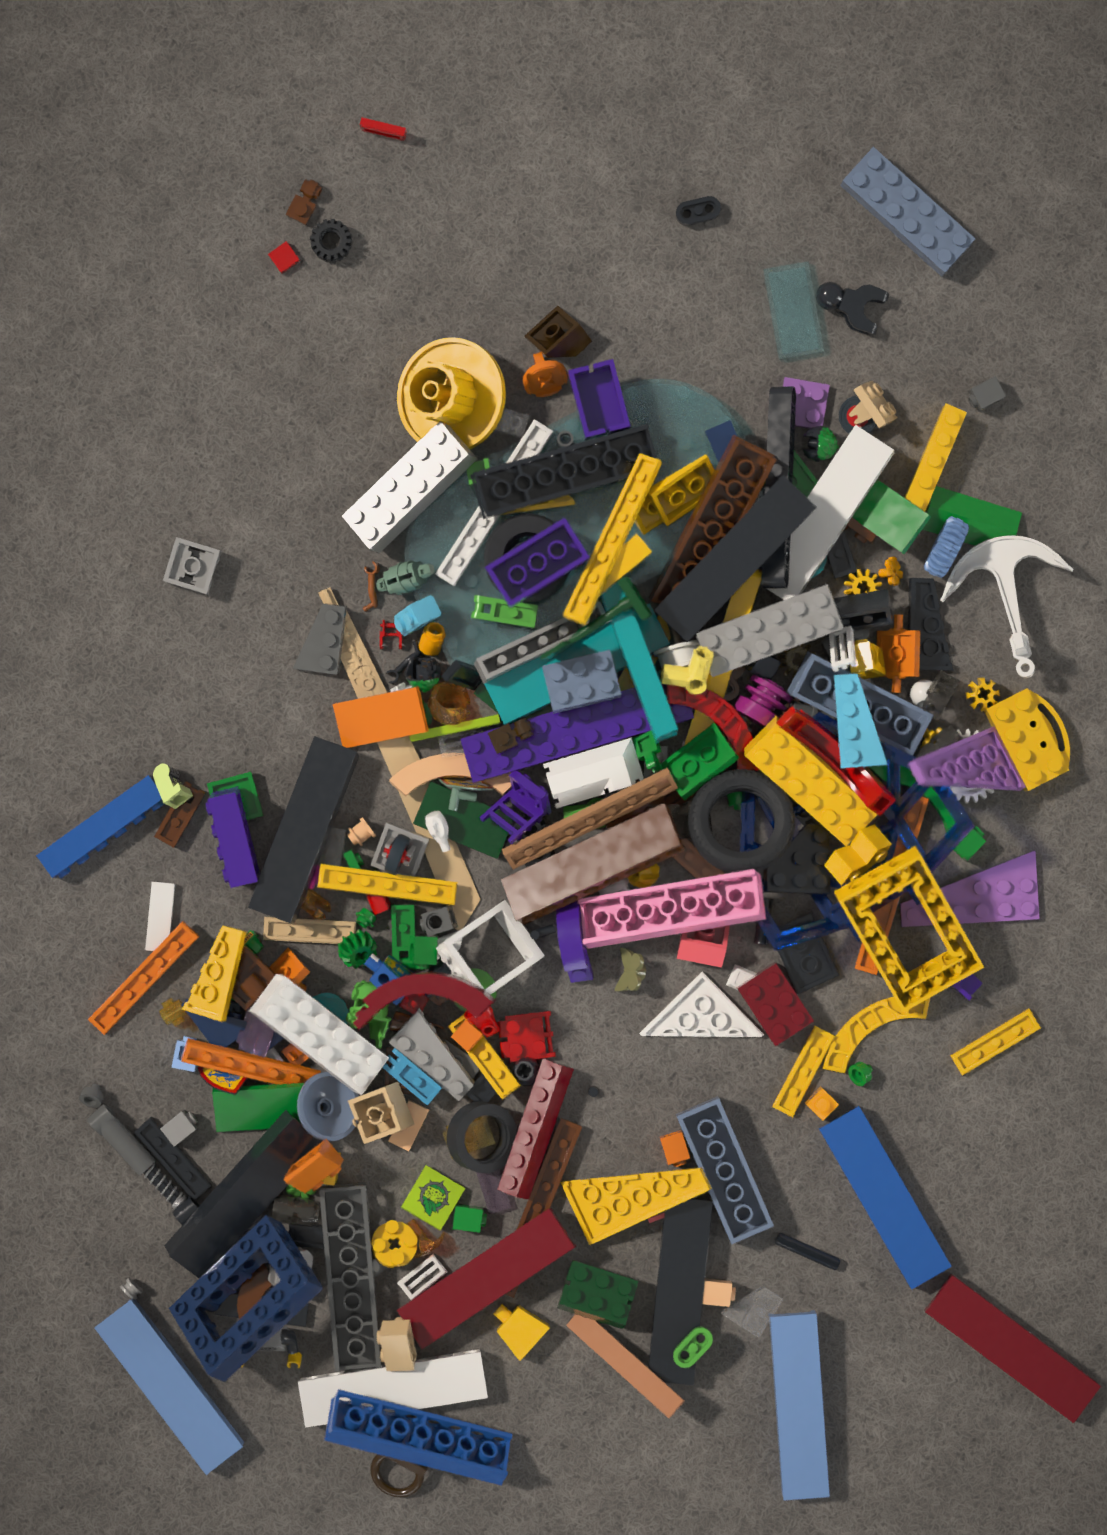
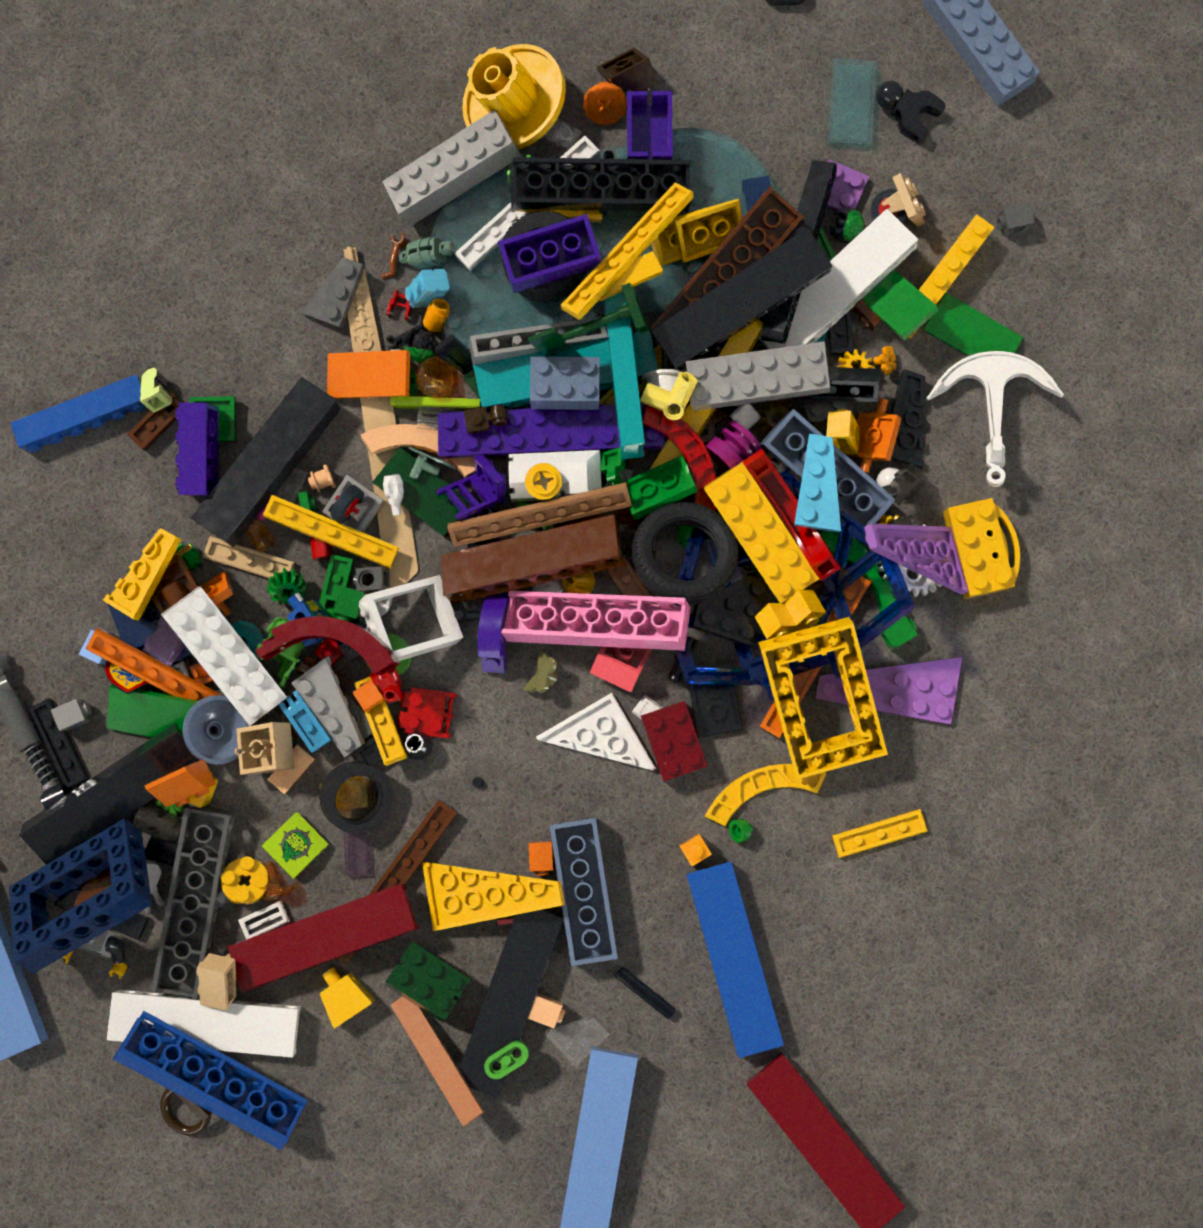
camera: 20 degrees right, 5 degrees down
orange tile [88,920,199,1035] -> none
white tile [145,882,175,951] -> none
clear yellow gear [159,998,188,1027] -> none
light grey brick [163,537,222,595] -> none
green plate [356,908,377,929] -> none
green brick [453,1204,487,1233] -> none
bright green plate [471,595,538,628] -> none
brick [497,1059,574,1200] -> none
yellow tile [772,1025,835,1117] -> none
white tile [829,626,856,672] -> none
medium blue gear [924,516,969,578] -> none
dark purple panel [952,974,983,1001] -> none
yellow piece [965,677,1000,711] -> none
none -> yellow gear [525,463,562,500]

